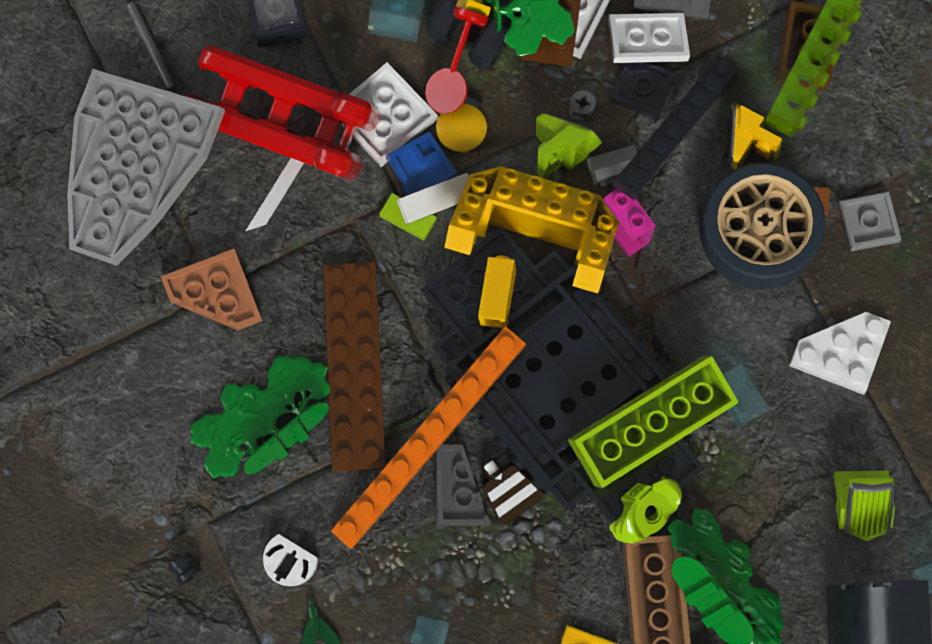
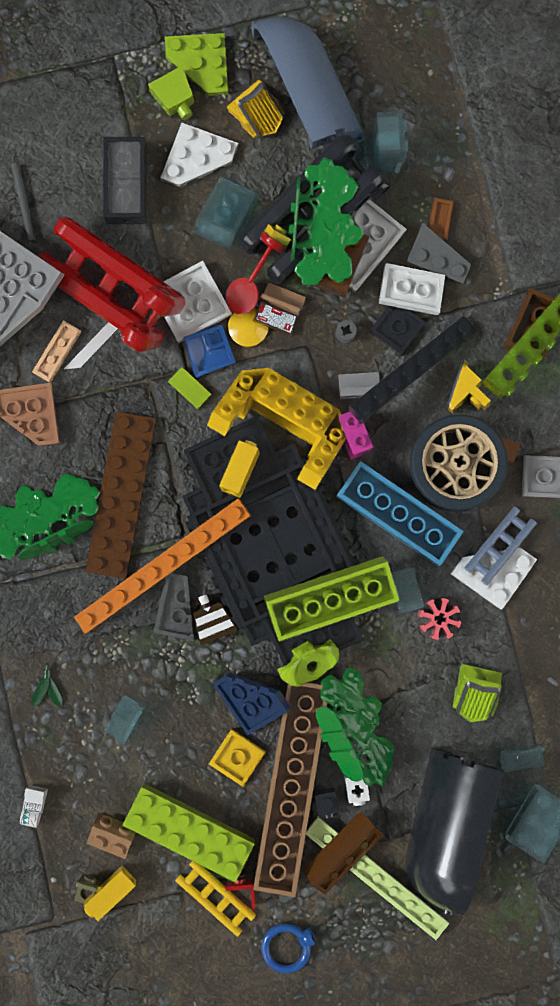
camera: 15 degrees right, 10 degrees up
white piece [263,534,319,586] -> none
white tile [397,173,469,224] -> none
lime piece [536,113,602,179] -> none
none -> light nougat tile [32,320,82,383]
none -> dark blue plate [212,673,292,735]
none -> tile [253,301,298,336]
none -> medium nougat panel [261,282,306,317]
none -> dark azure brick [336,461,464,566]
none -> coral gear [418,598,461,640]
none -> sand blue bar [464,507,537,586]

